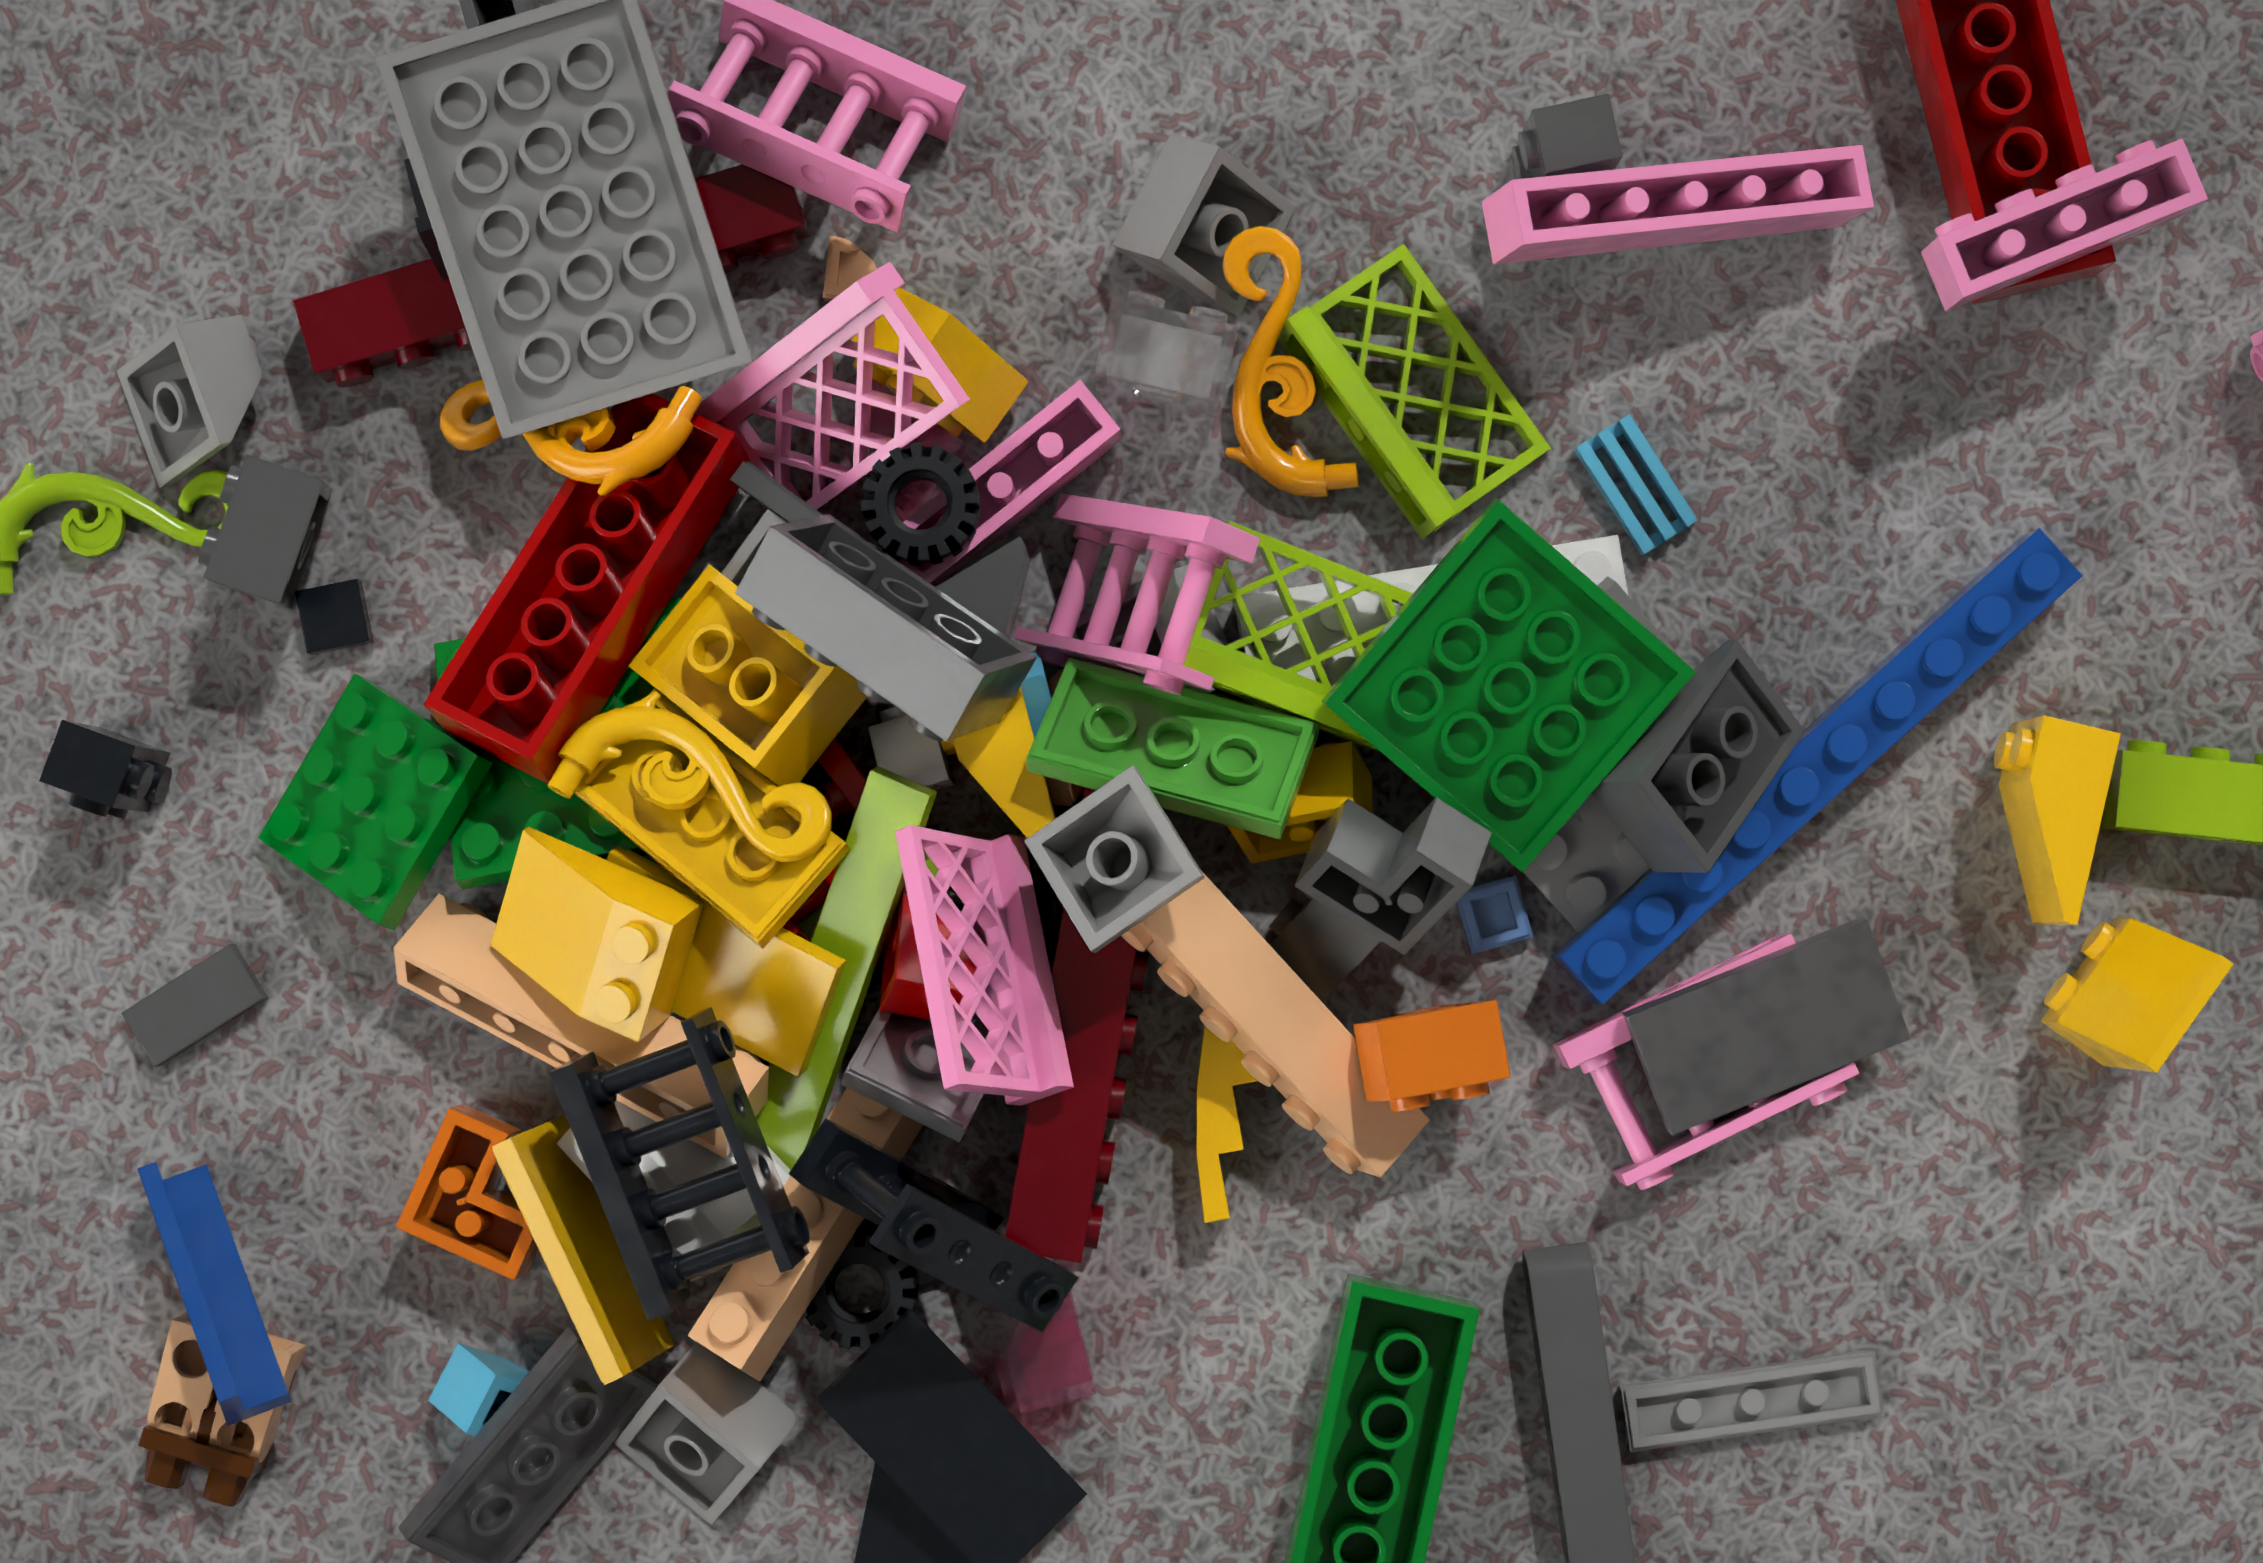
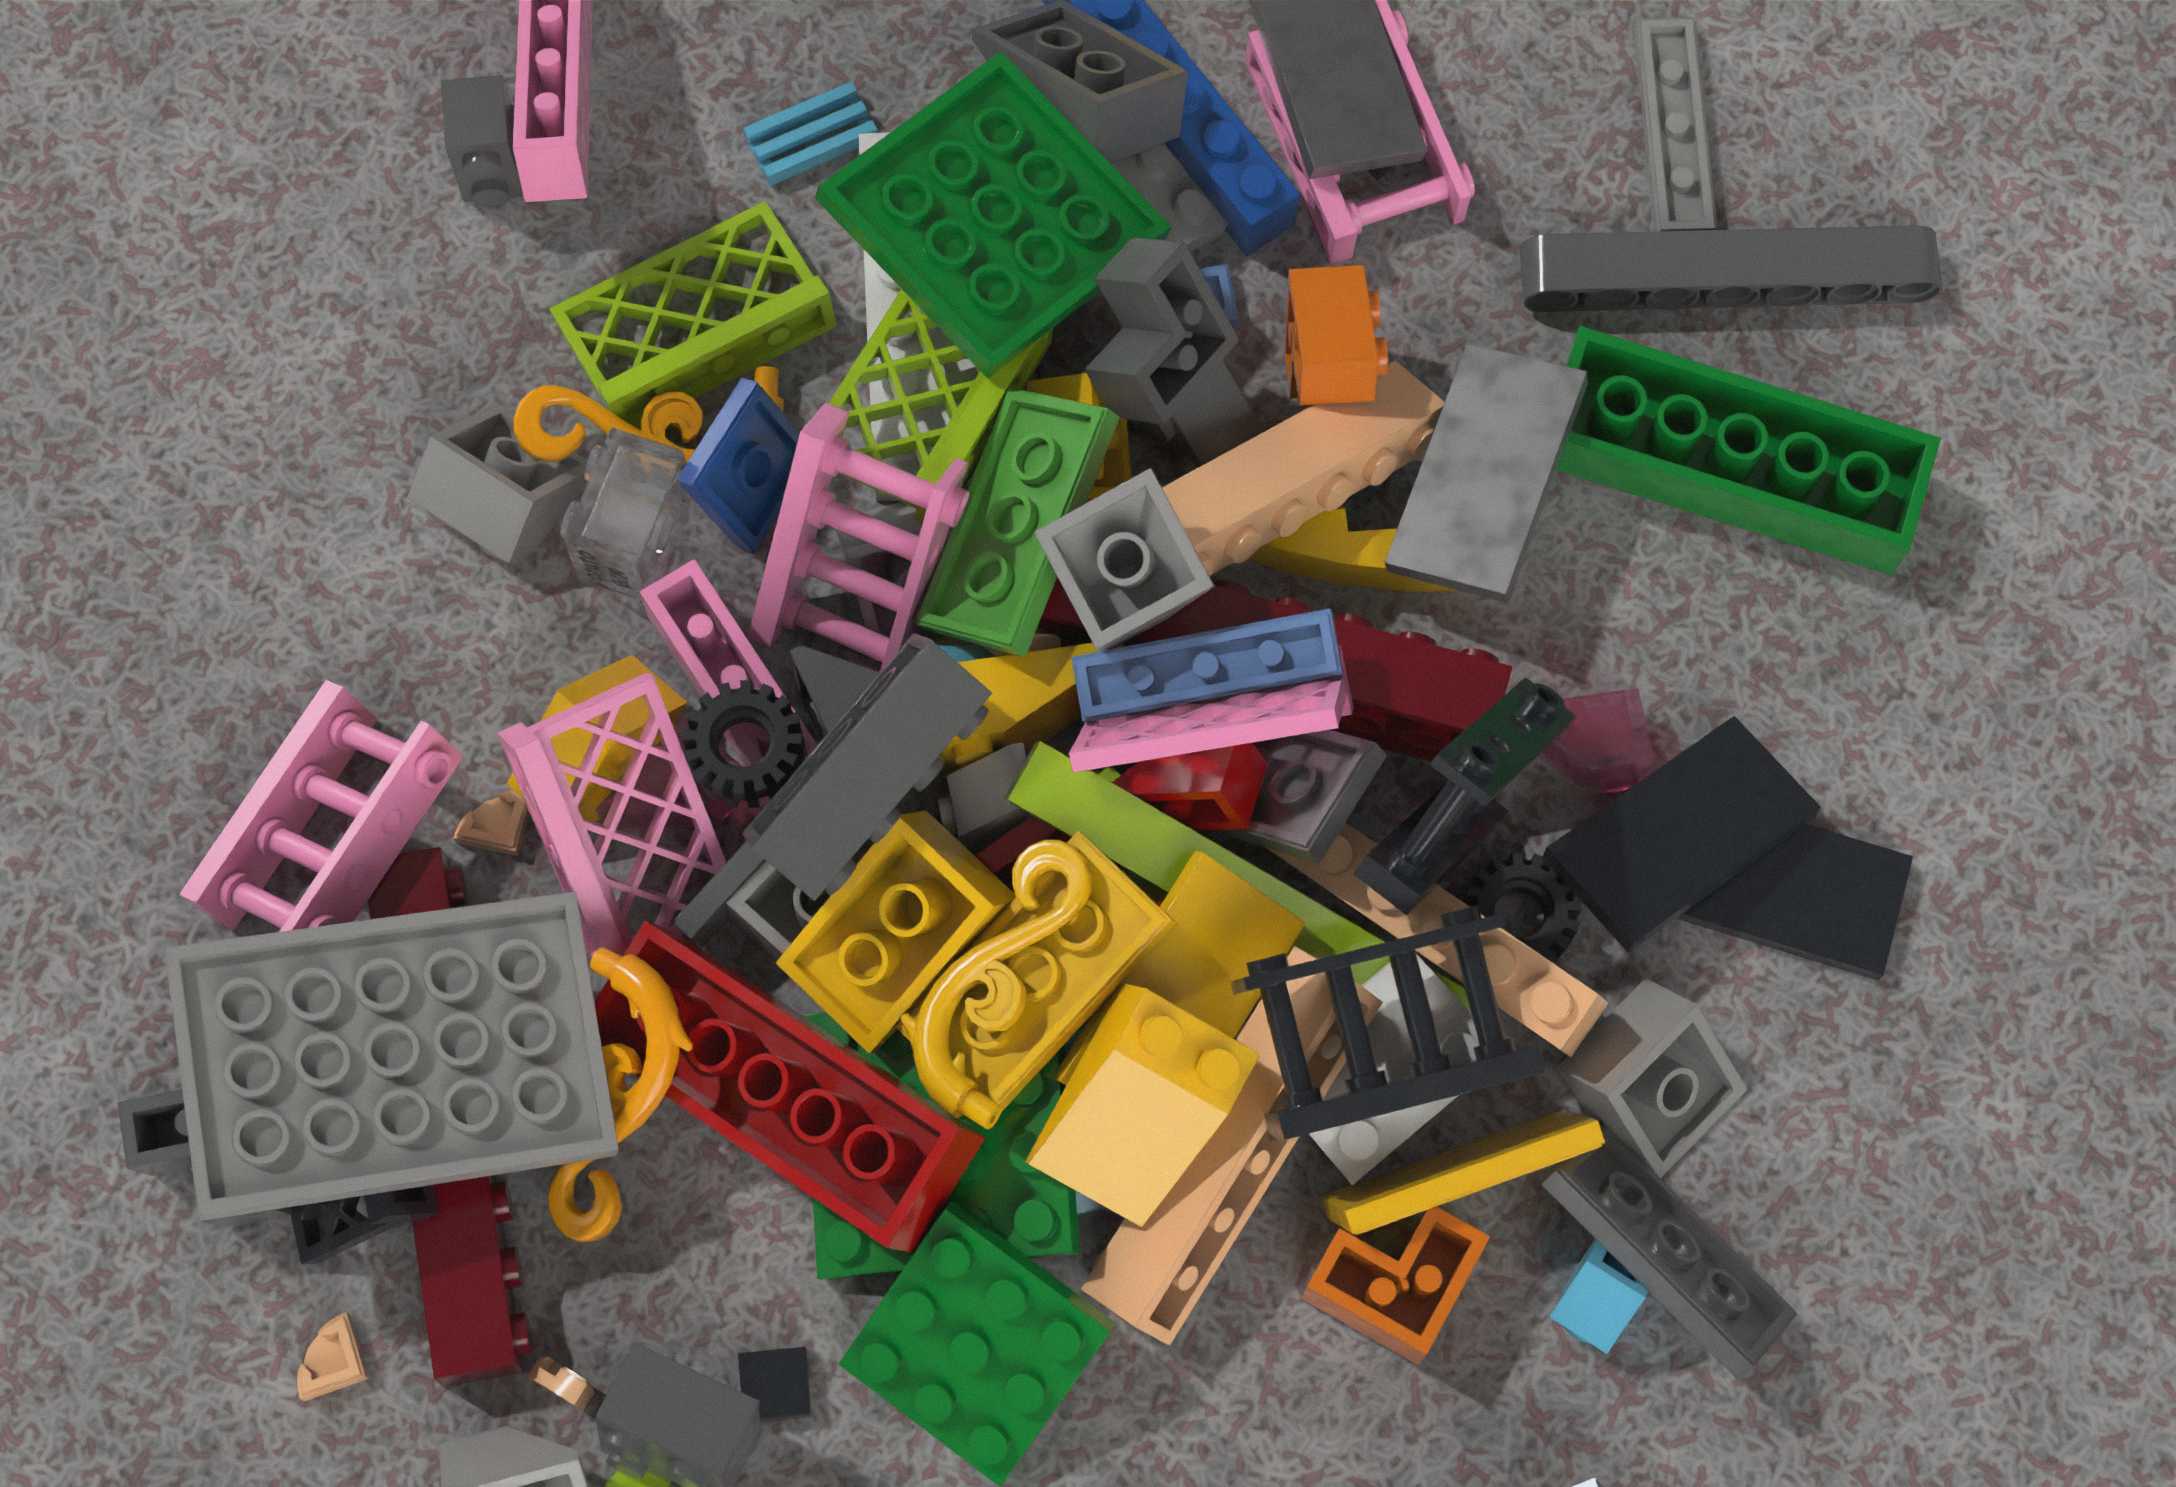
camera: 90 degrees left, 15 degrees down
none -> light nougat tile [297,1312,369,1401]
none -> light nougat tile [526,1355,595,1412]
none -> blue tile [676,378,800,554]
none -> medium blue tile [1071,609,1344,722]
none -> flat silver tile [1385,343,1589,603]

